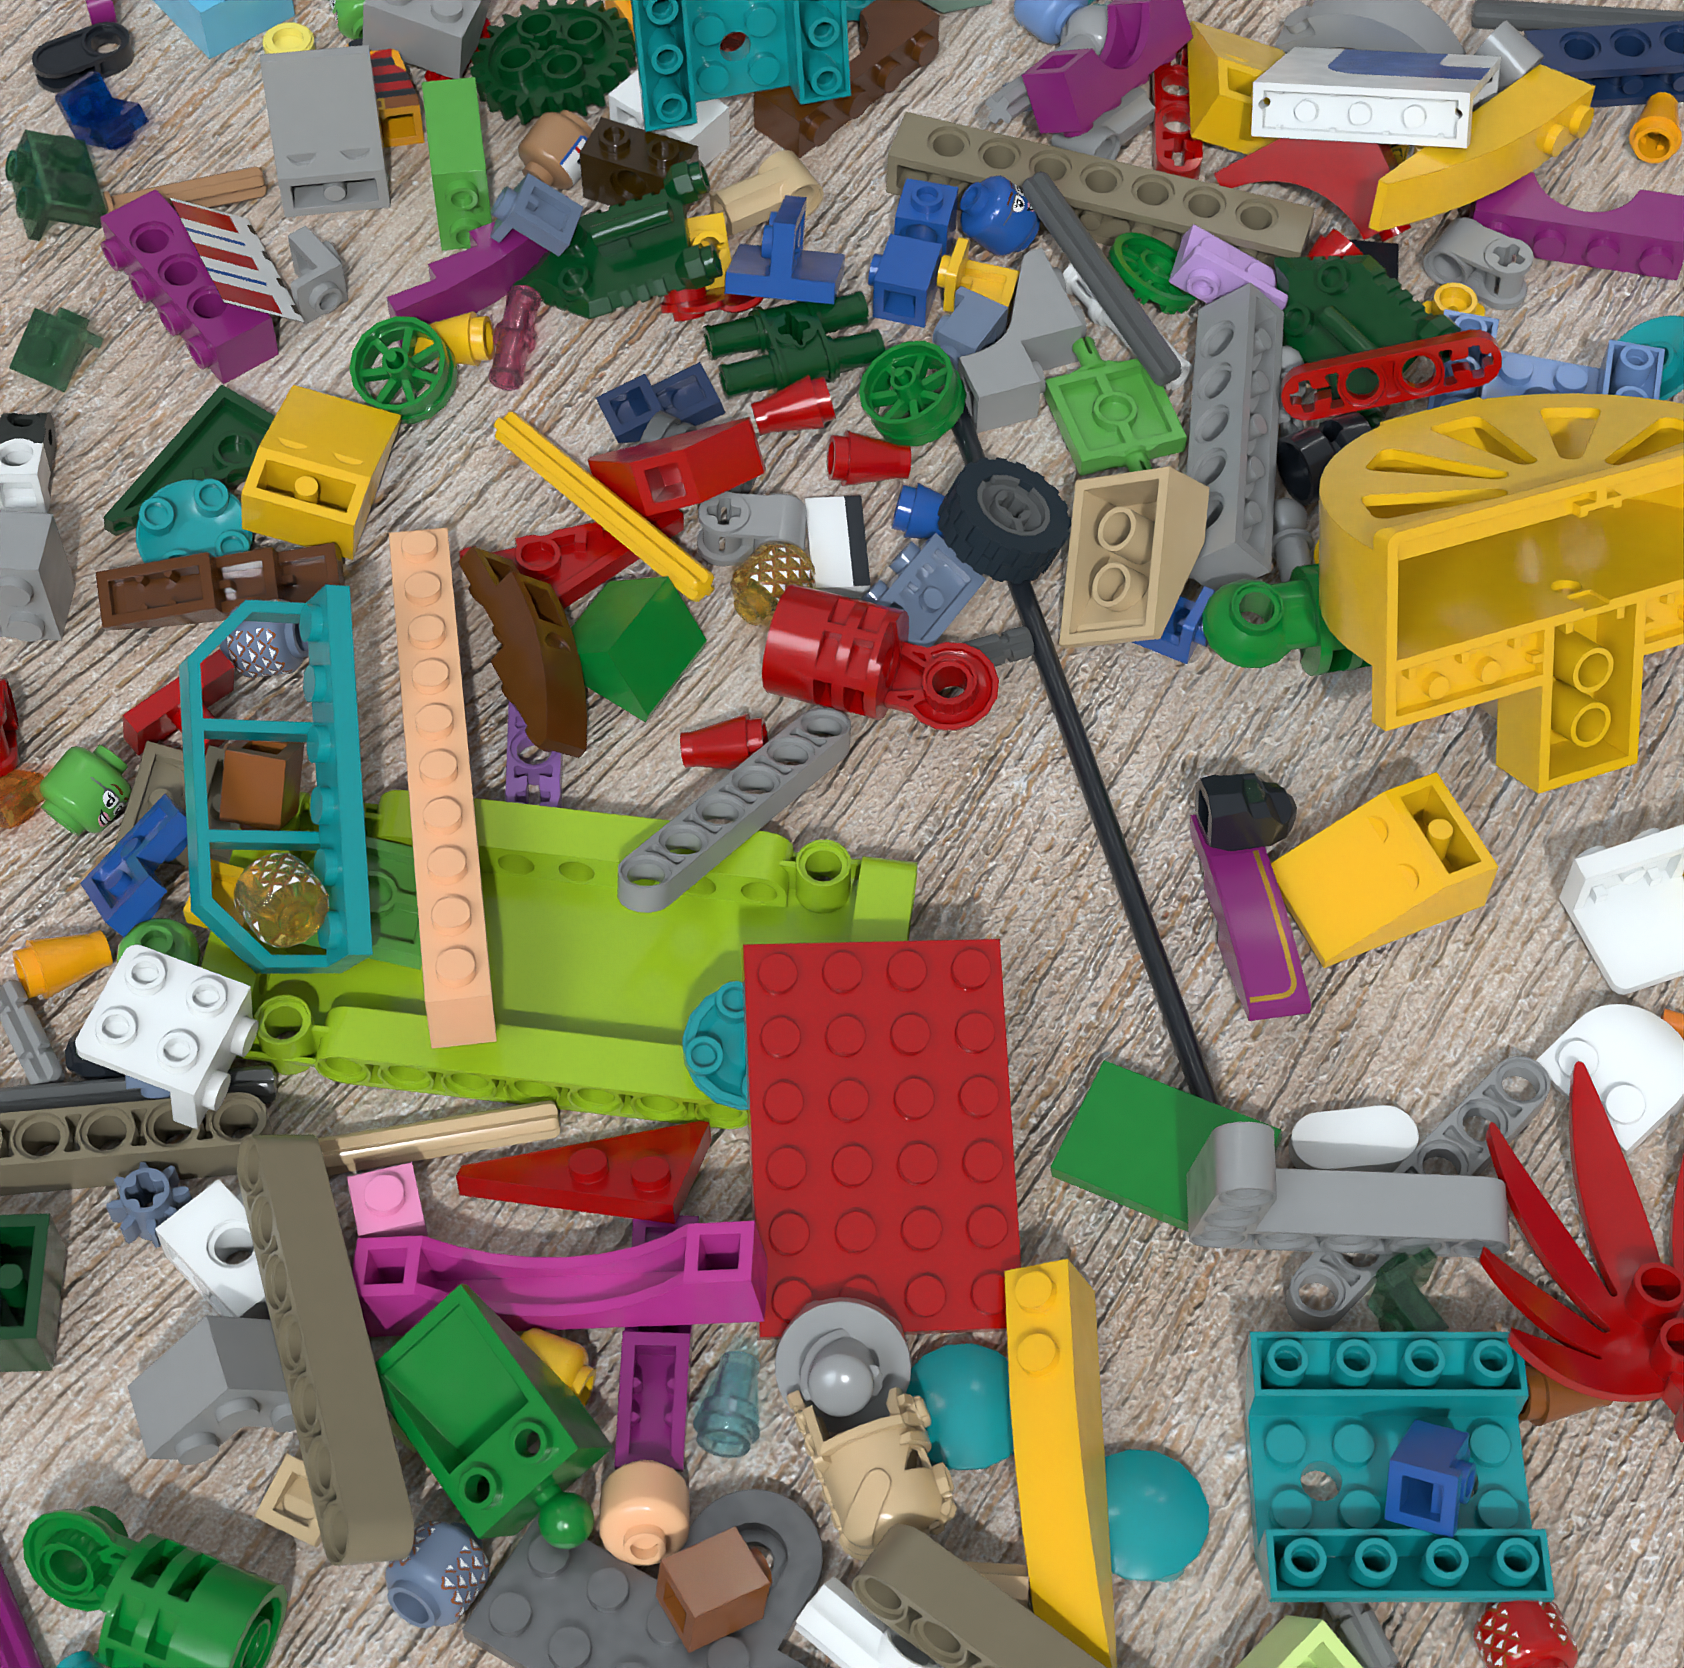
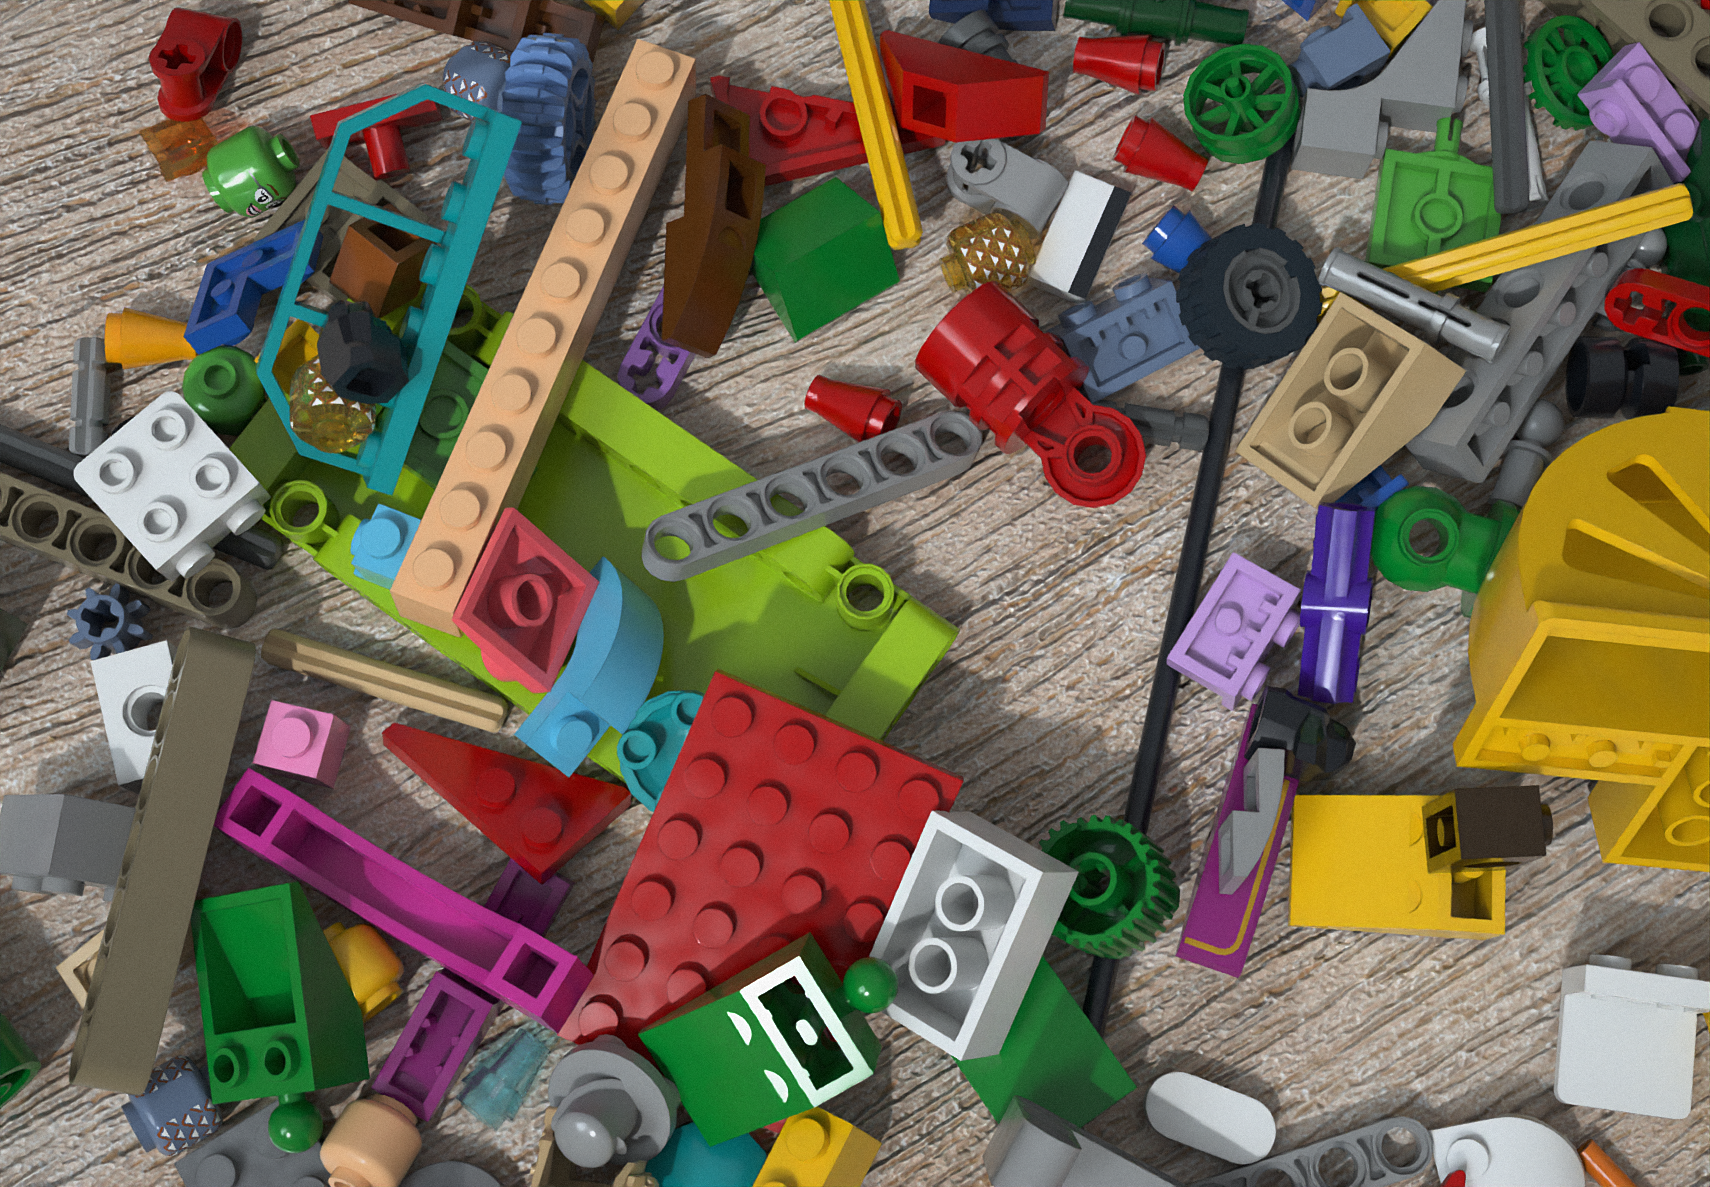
camera: 30 degrees right, 20 degrees up
none -> black rock [317,300,409,404]
none -> medium azure brick [350,503,421,590]
none -> coral slope [451,507,599,693]
none -> medium blue gear [501,33,597,205]
none -> medium azure arch [514,557,664,777]
none -> green slope [638,932,899,1147]
none -> white brick [869,811,1079,1061]
none -> green brick [1039,815,1180,959]
none -> lavender bracket [1167,552,1301,711]
none -> light grey slope [1218,748,1285,895]
none -> dark purple piece [1298,502,1376,704]
none -> yellow axle [1316,183,1693,323]
none -> light grey pin [1318,247,1511,364]
none -> dark brown brick [1422,785,1553,874]

